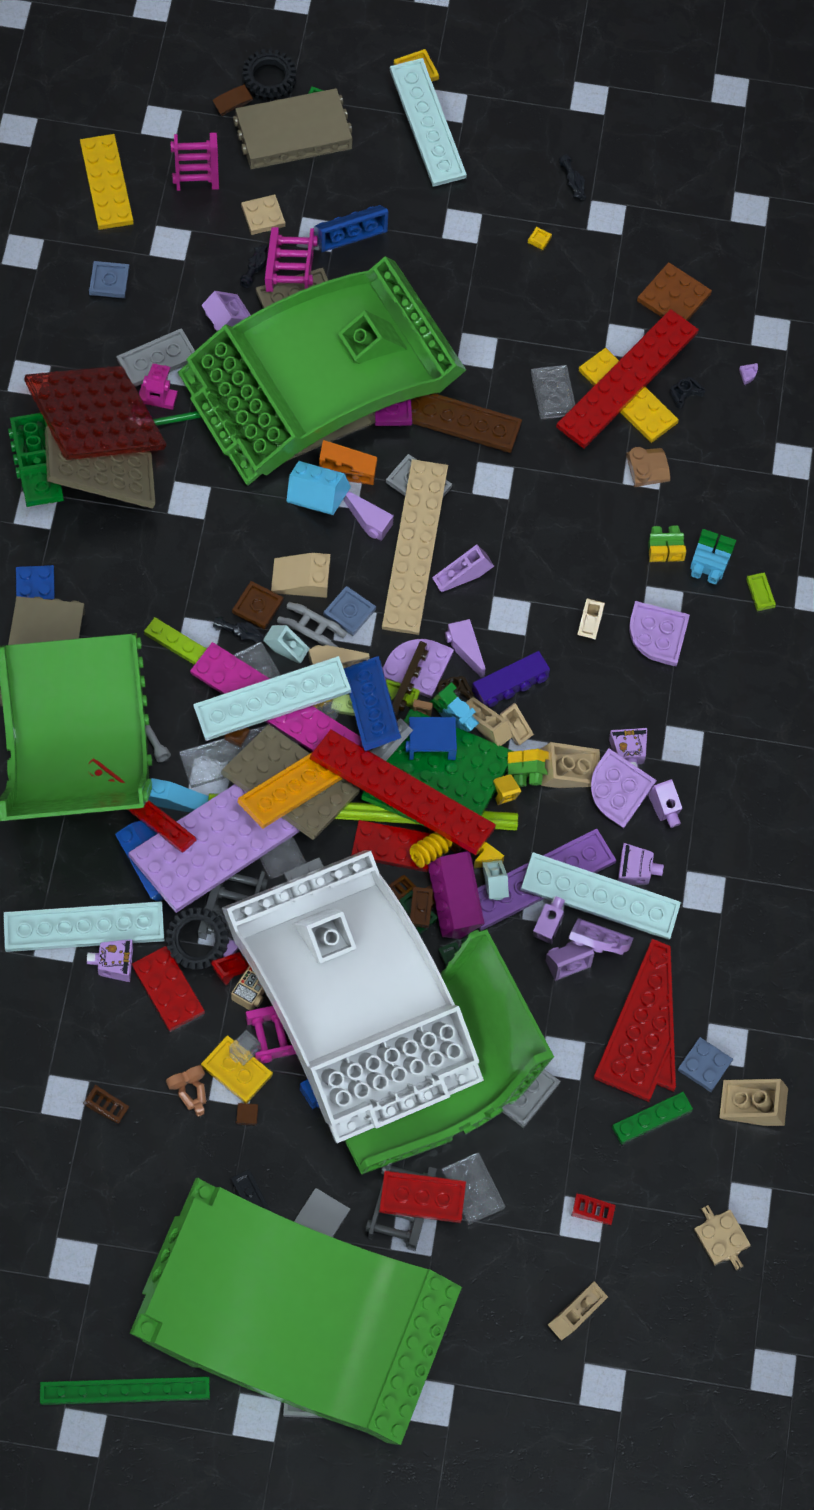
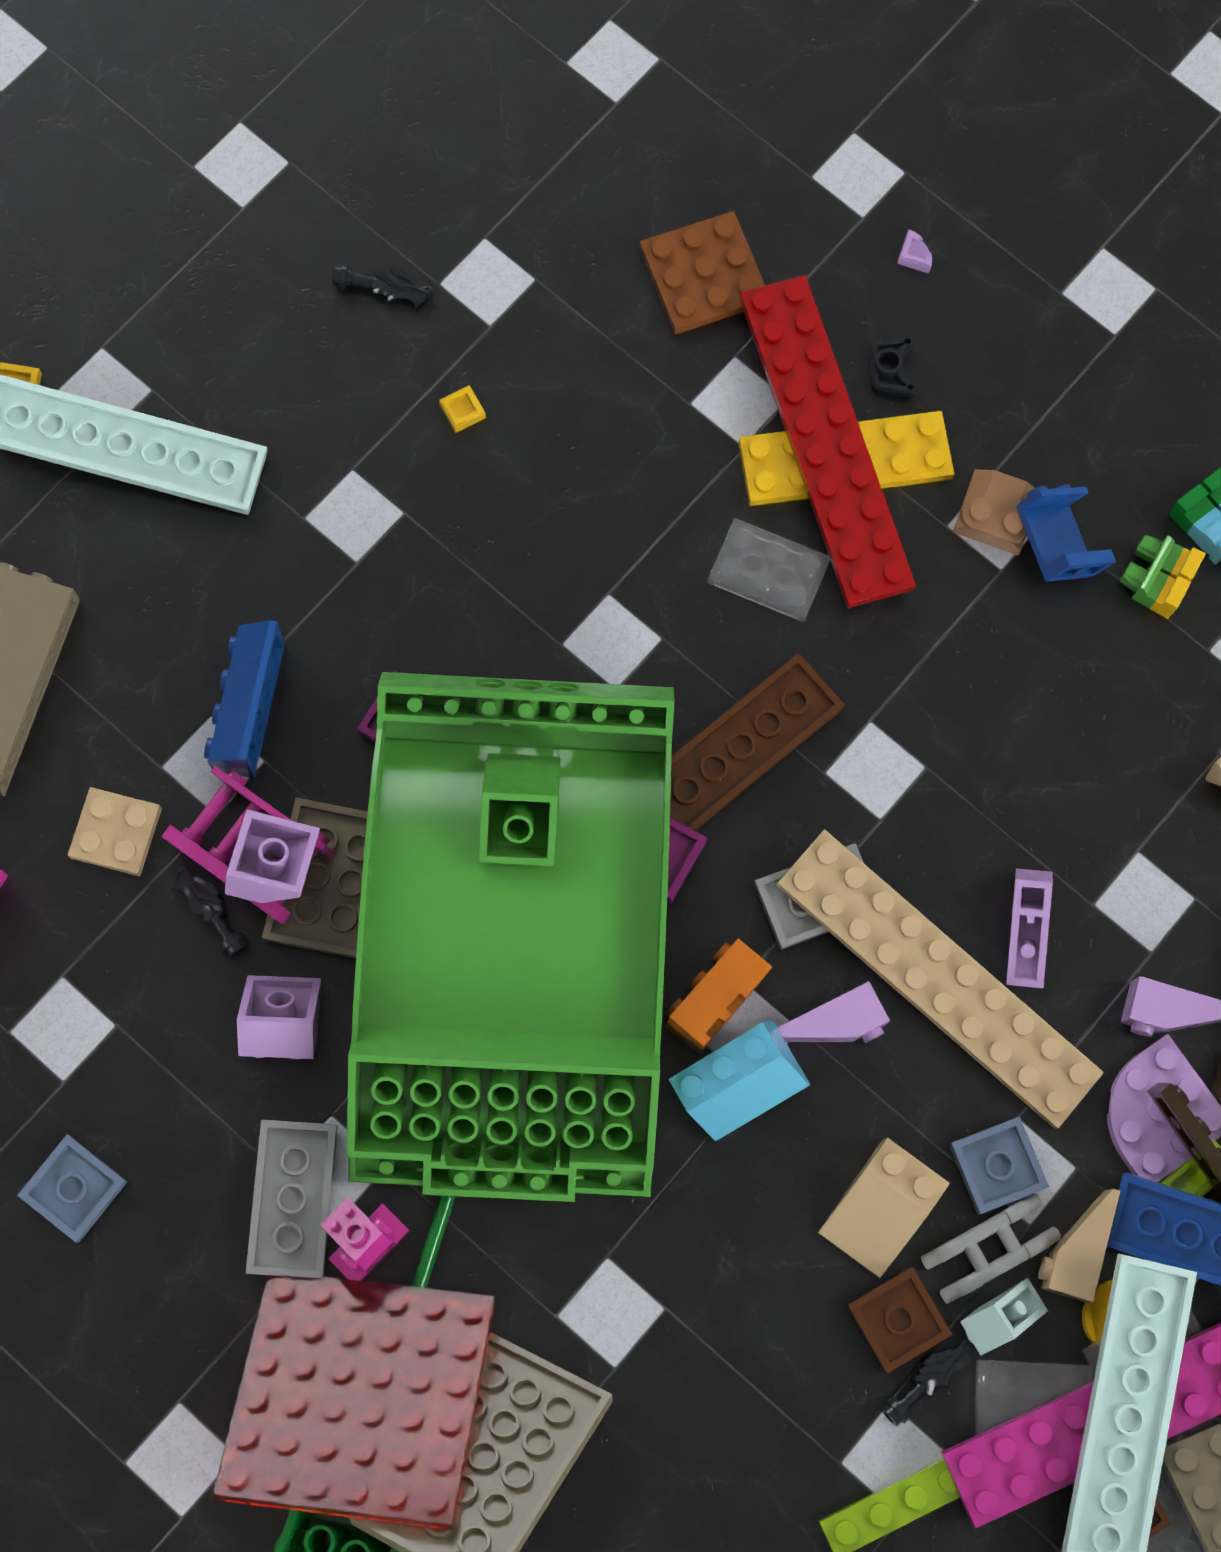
camera: 60 degrees left, 10 degrees up
none -> lavender slope [225,810,320,903]
none -> blue panel [1016,484,1116,582]

